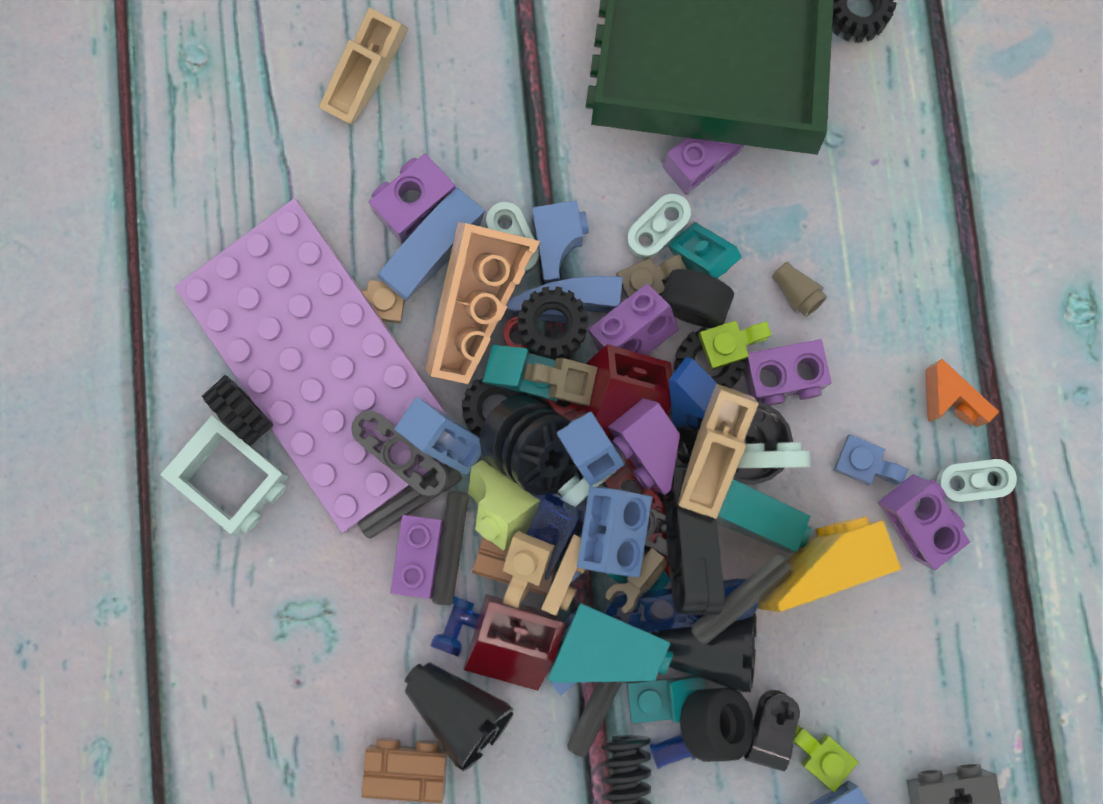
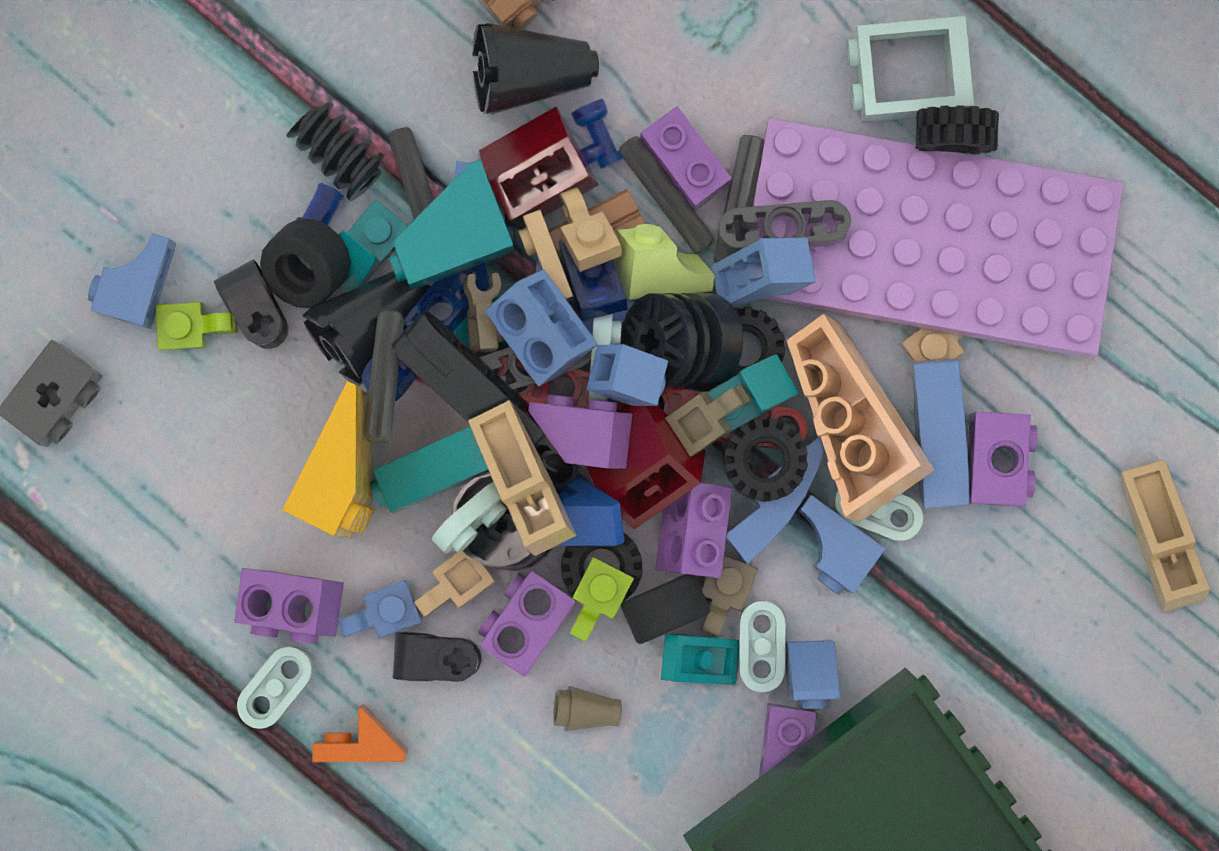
camera: 140 degrees right, 5 degrees up
none -> black piece [392,632,482,682]
none -> tan plate [414,551,495,617]
none -> medium blue slope [786,640,840,709]

